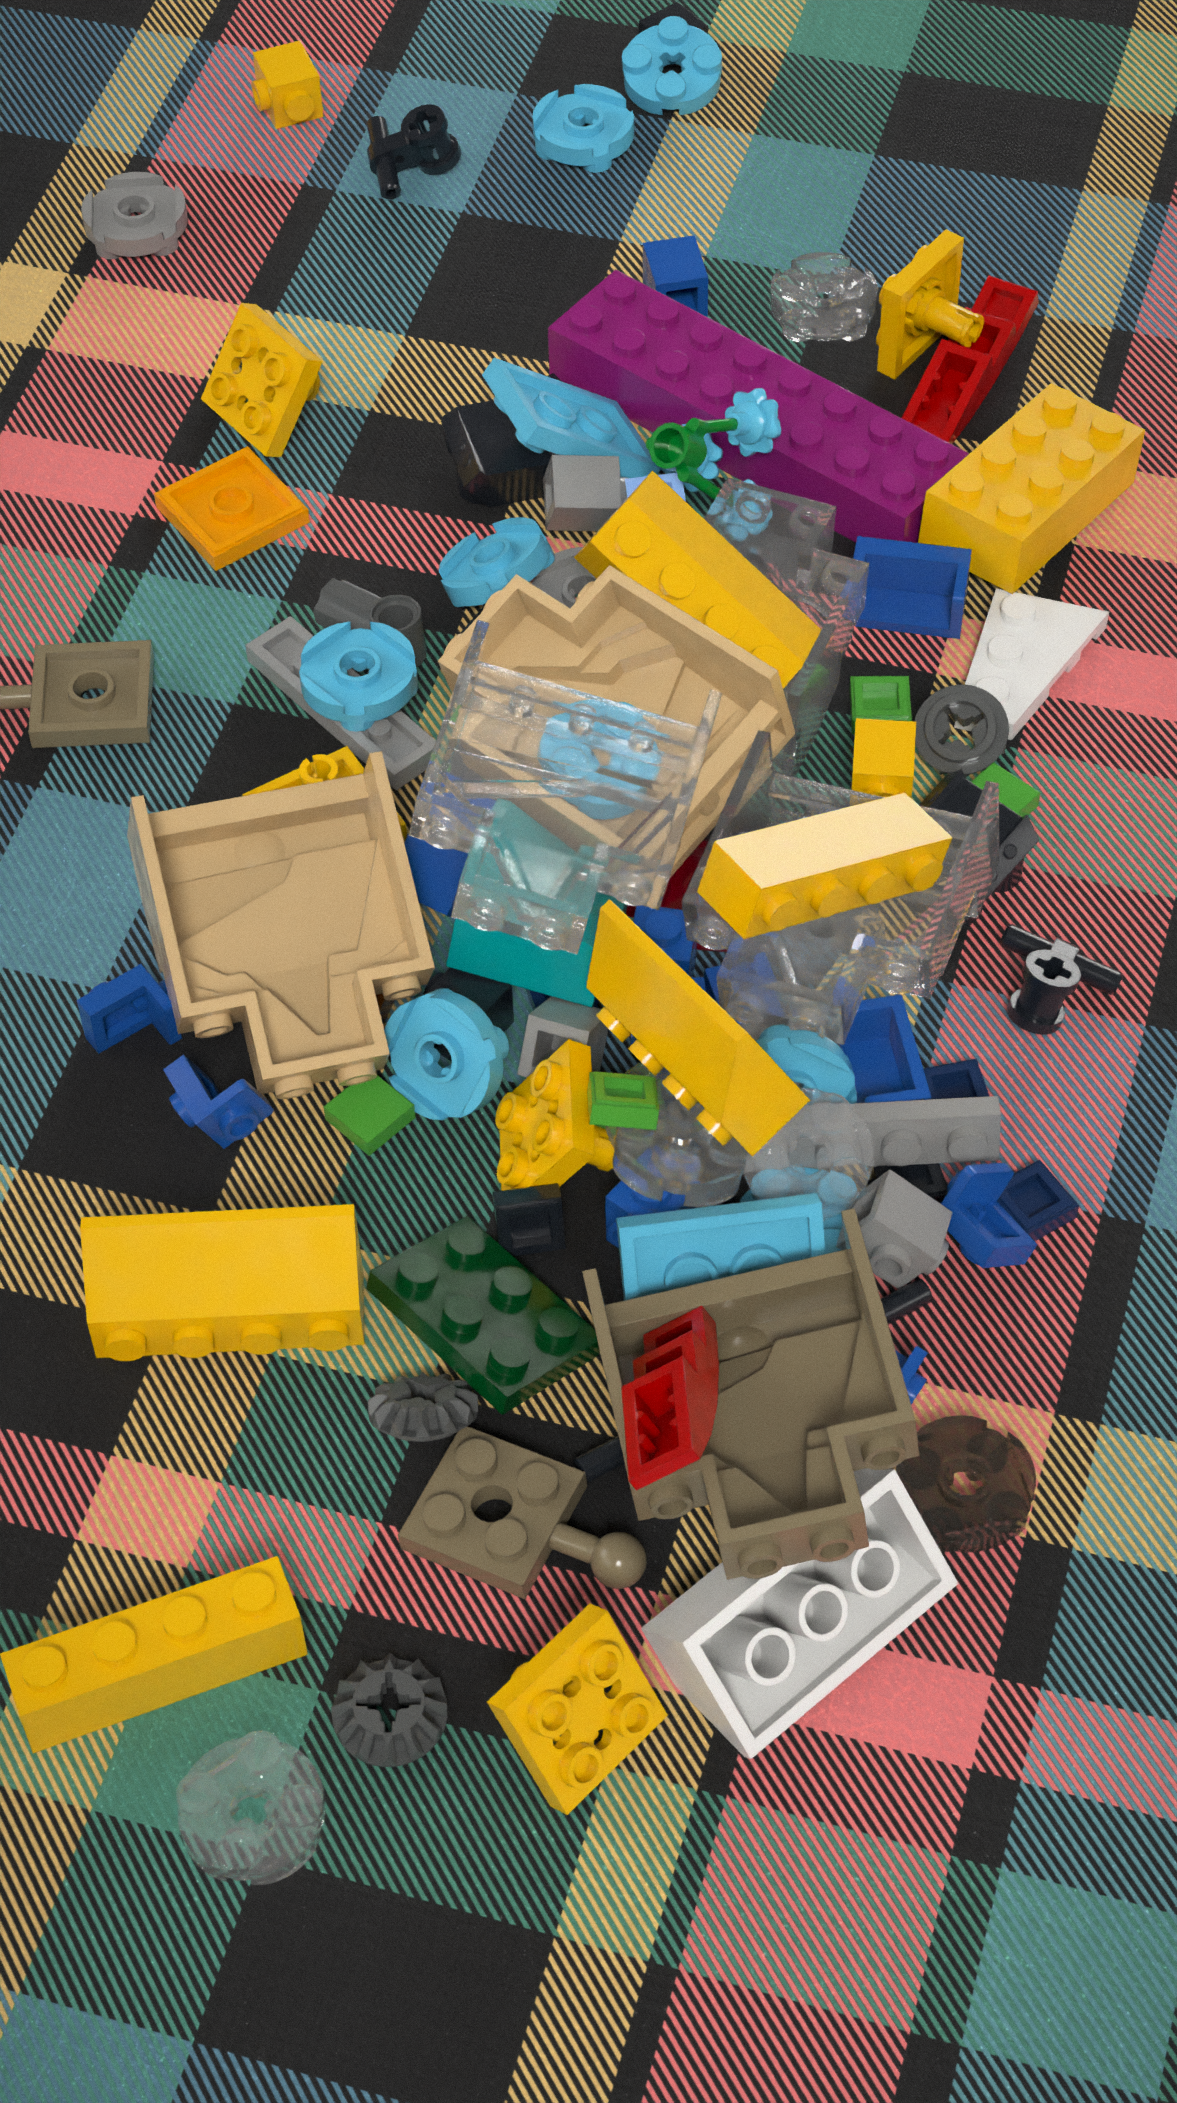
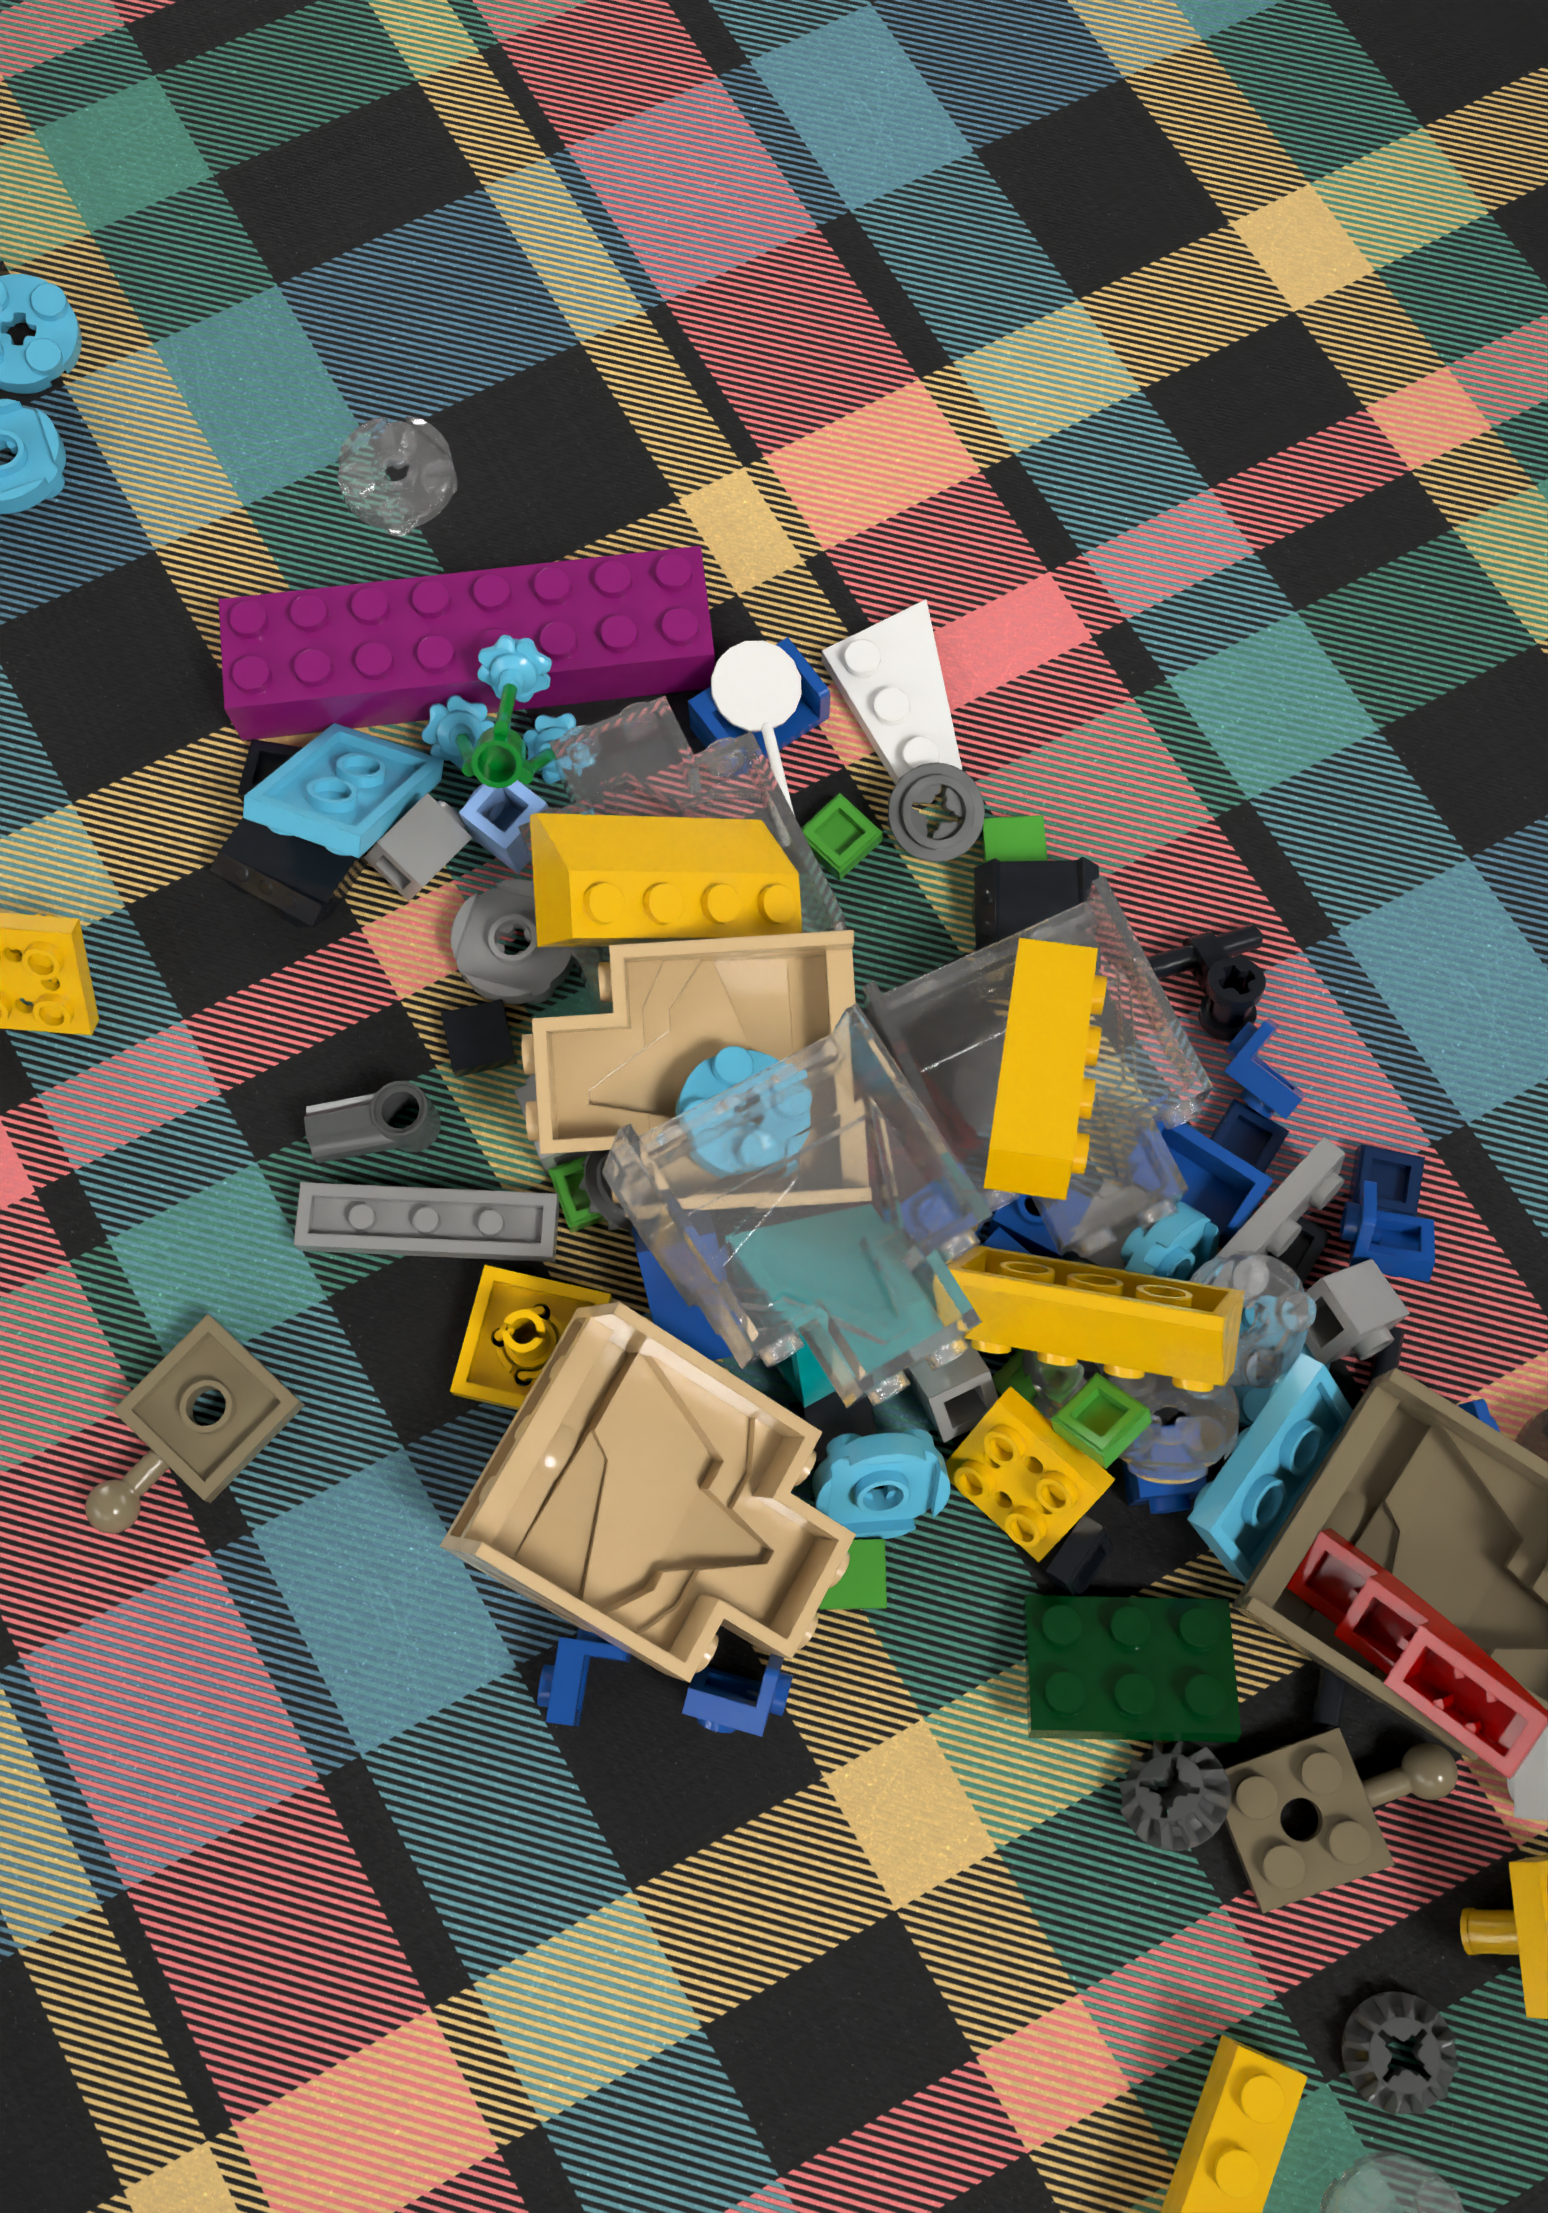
camera: 45 degrees left, 20 degrees up
yellow slope [80,1204,365,1361] -> none
light orange tile [154,446,310,571] -> none
medium azure plate [299,622,418,732] -> none
medium azure plate [439,517,555,607] -> none
blue brick [643,235,708,317] -> none
yellow brick [850,718,916,806] -> none
yellow plate [876,229,984,380] -> none
red slope [902,275,1039,444] -> none
yellow brick [918,383,1145,594] -> none
none -> white piece [711,641,802,844]
none -> blue bracket [1224,1018,1306,1120]

